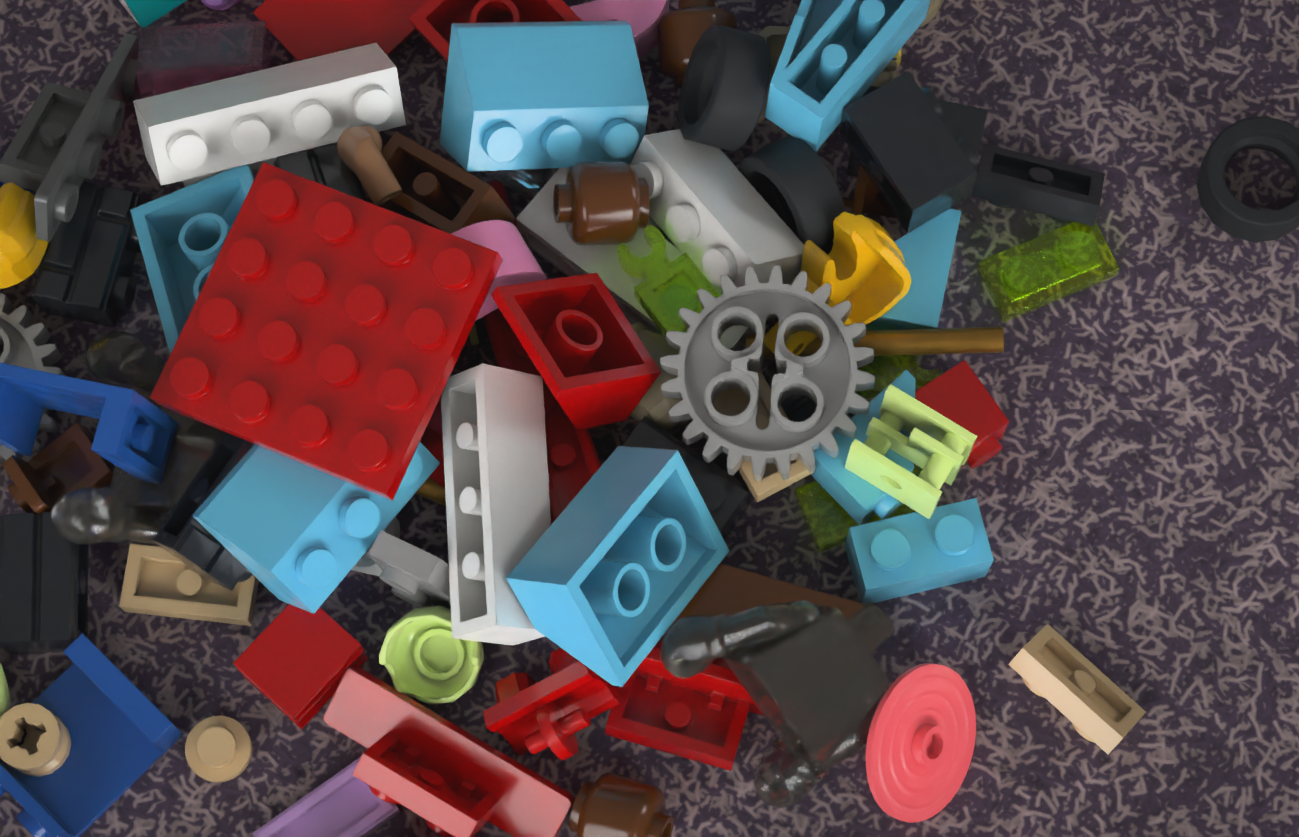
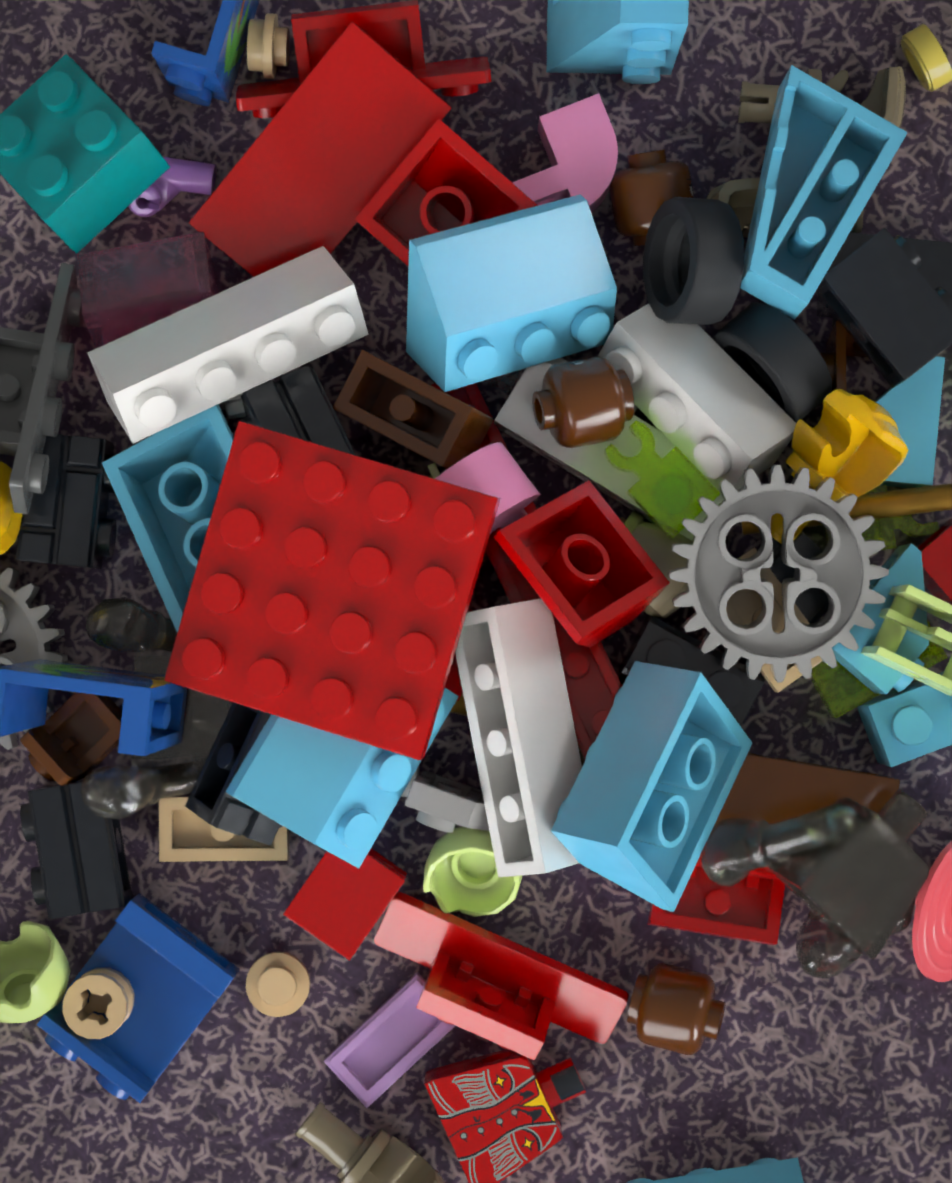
camera: 10 degrees left, 15 degrees up
medium nougat arm [337,125,402,206] -> none
red hips [483,648,620,760] -> none

